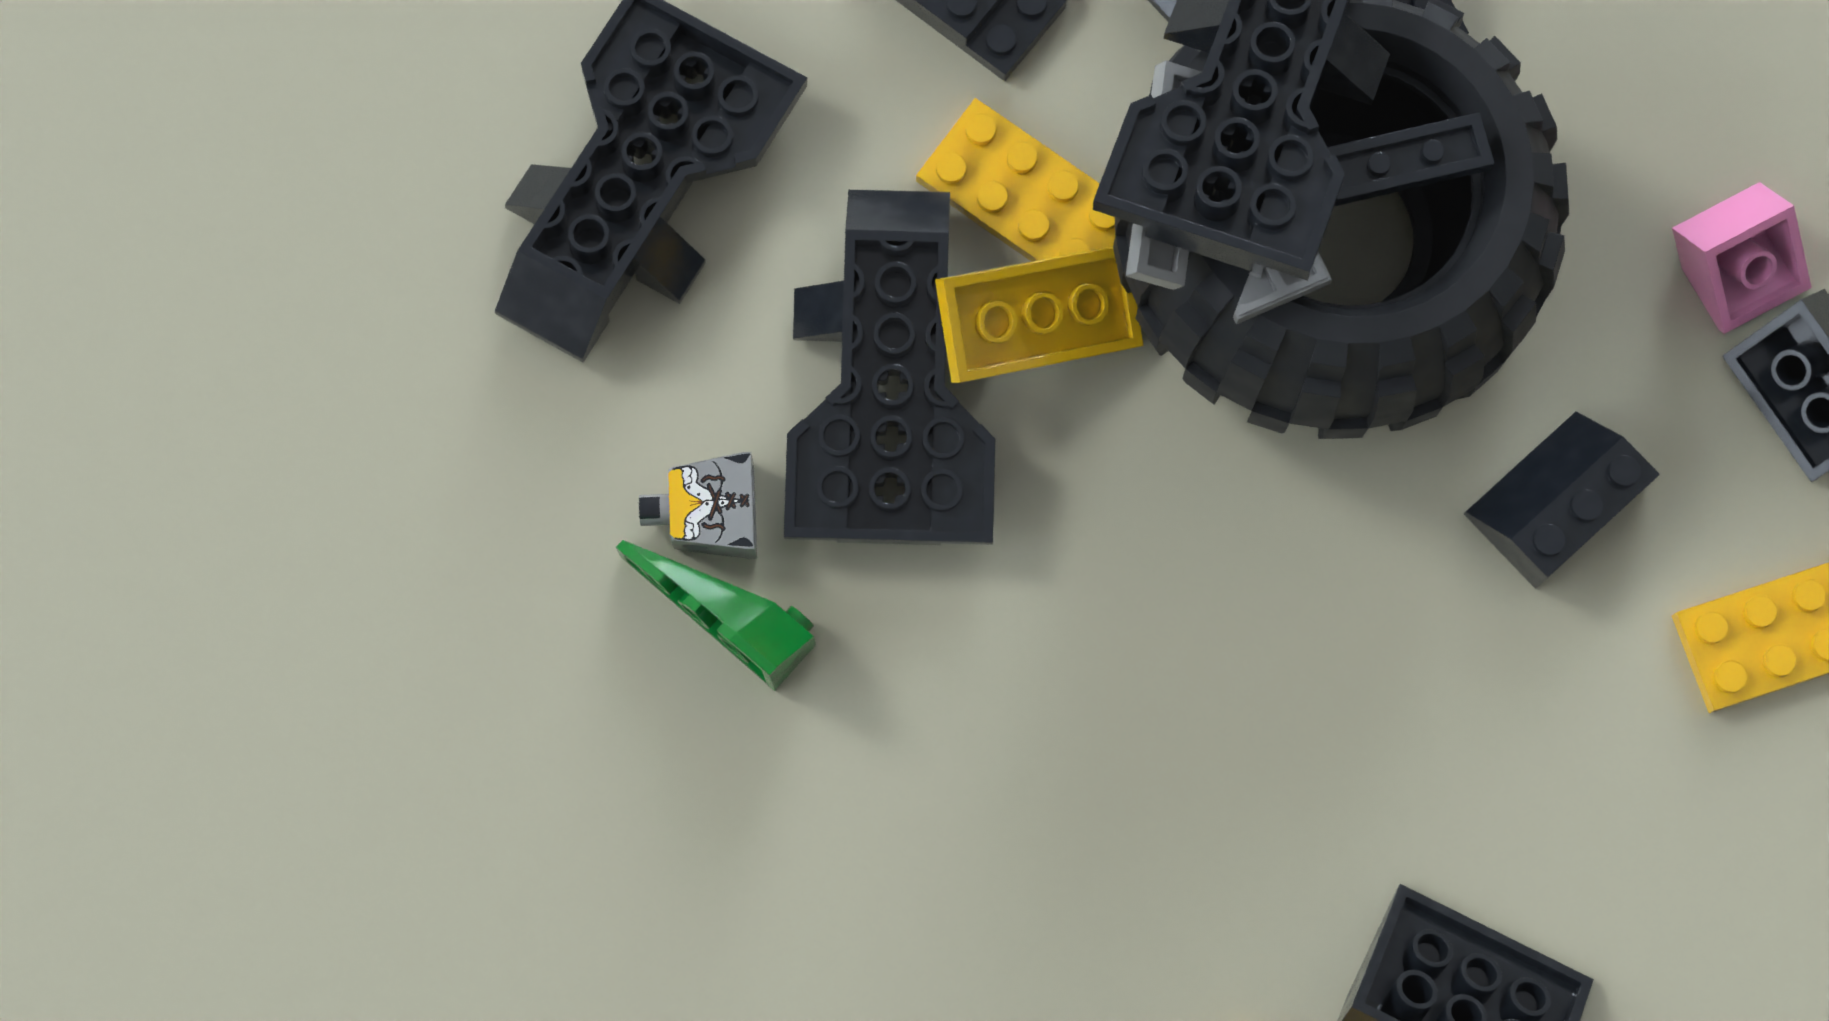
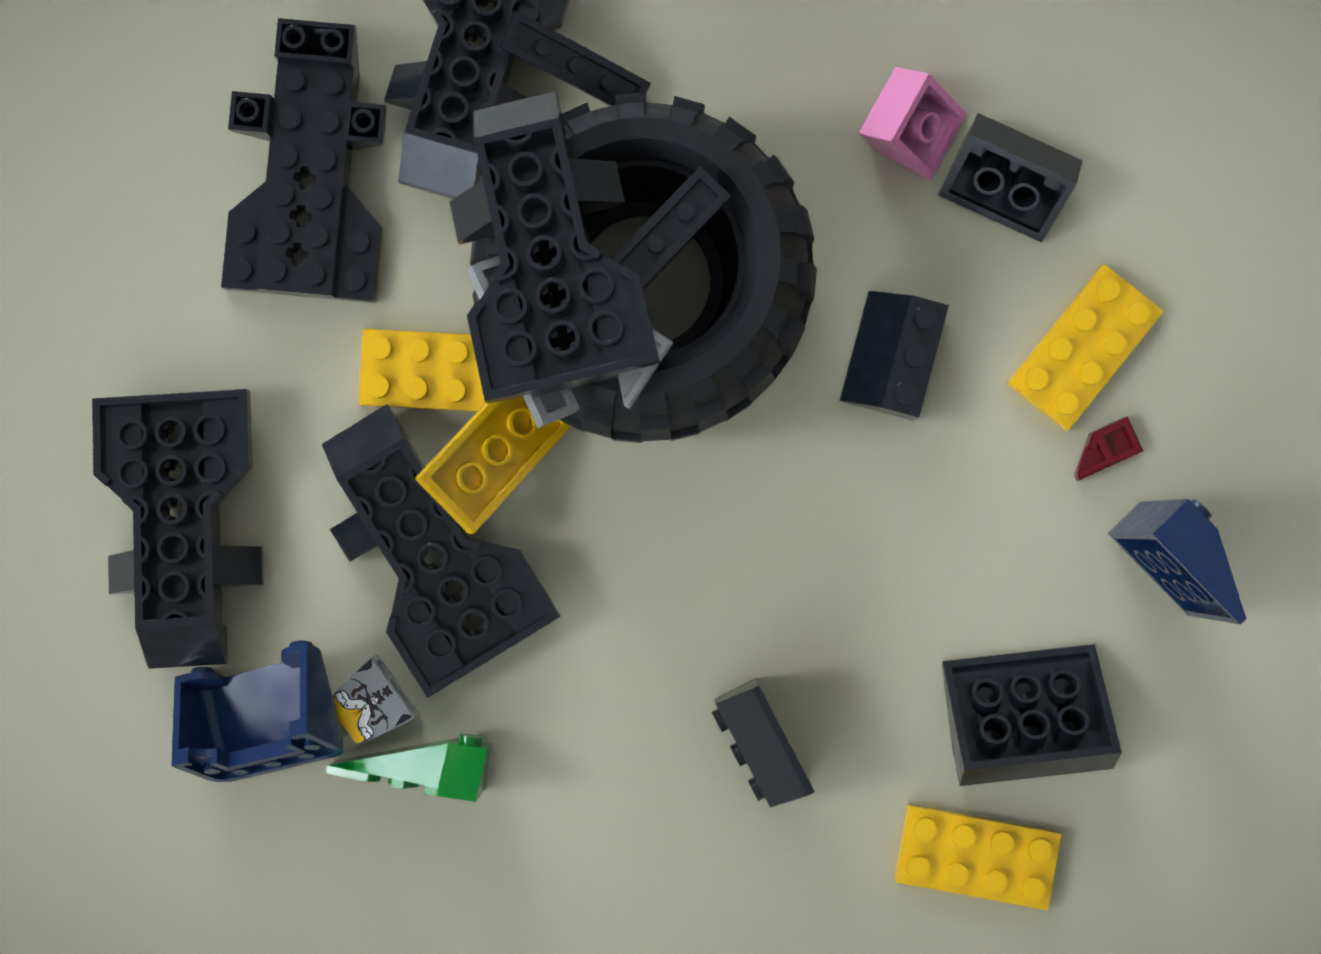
camera: 25 degrees left, 10 degrees up
none -> dark blue windscreen [171,640,343,782]
none -> black slope [712,678,815,807]
none -> dark red tile [1074,416,1143,481]
none -> dark blue slope [1108,499,1247,625]

